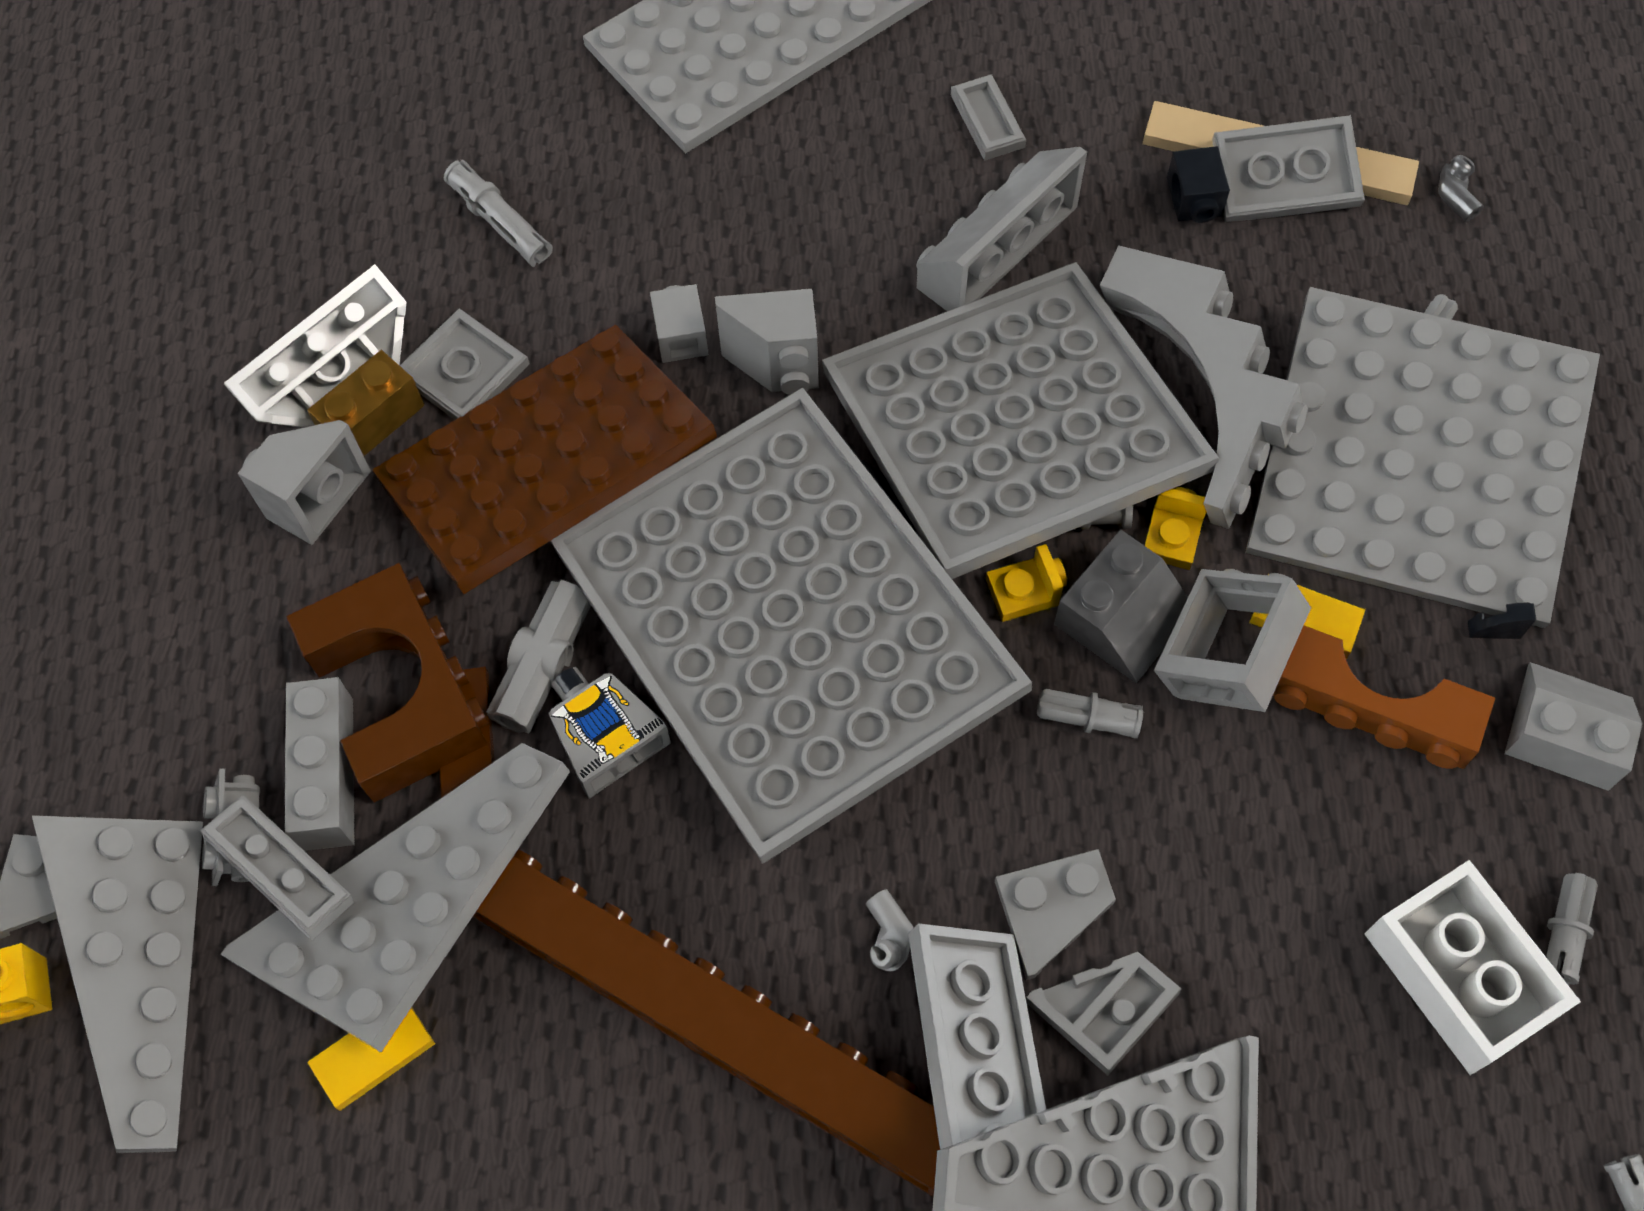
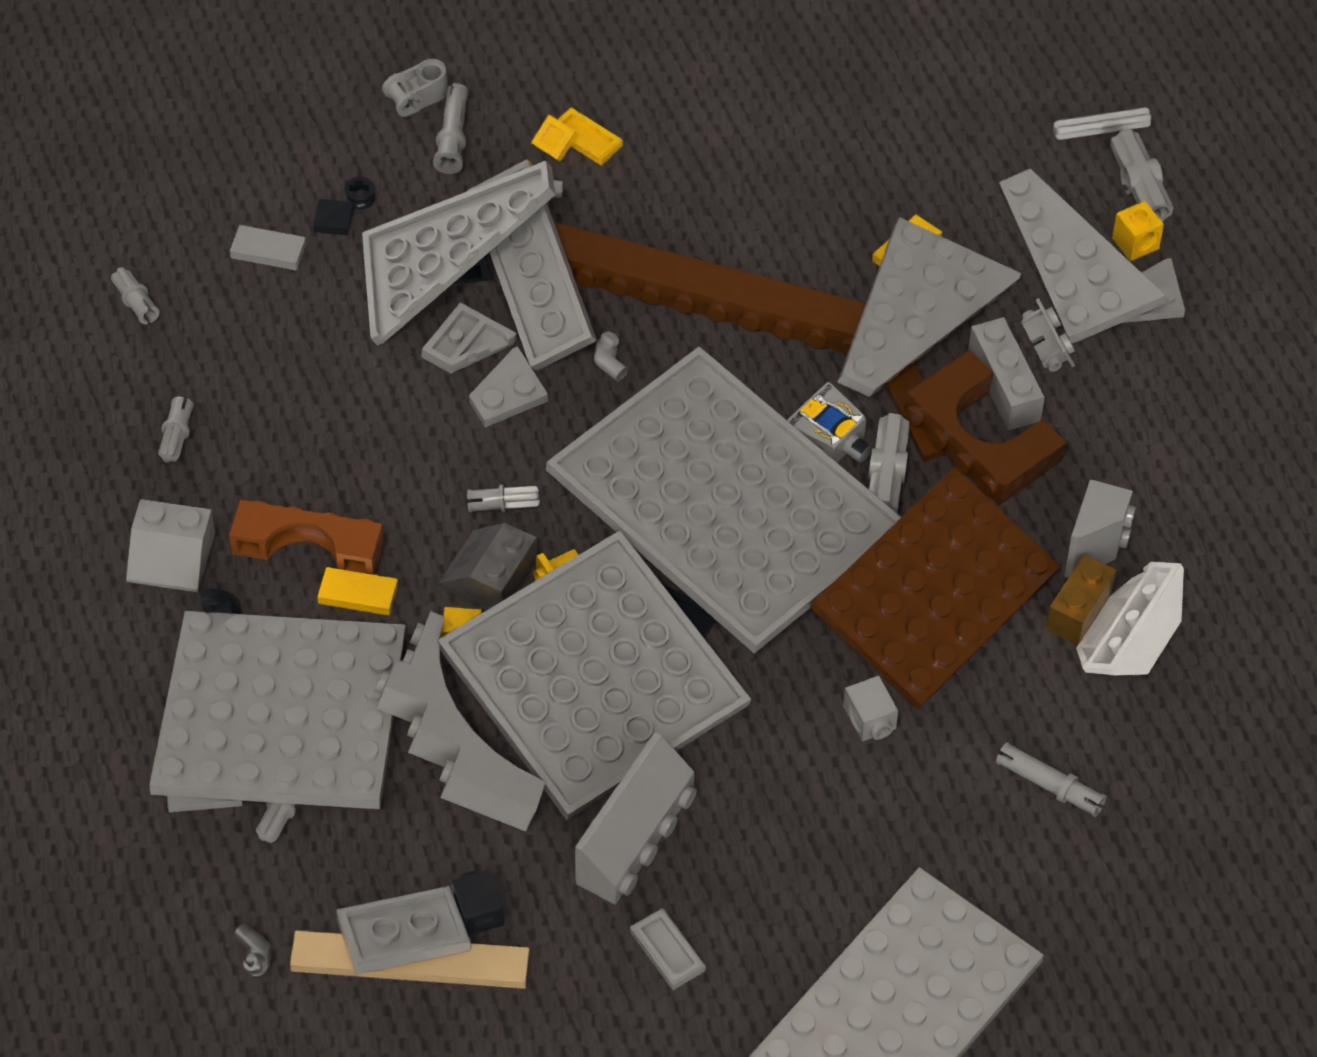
camera: 165 degrees right, 10 degrees down
light grey tile [200,795,355,941] -> none
light grey tile [400,308,530,420] -> none
light grey slope [715,289,819,395] -> none
light grey window [1154,569,1311,712] -> none
white brick [1365,860,1581,1075] -> none

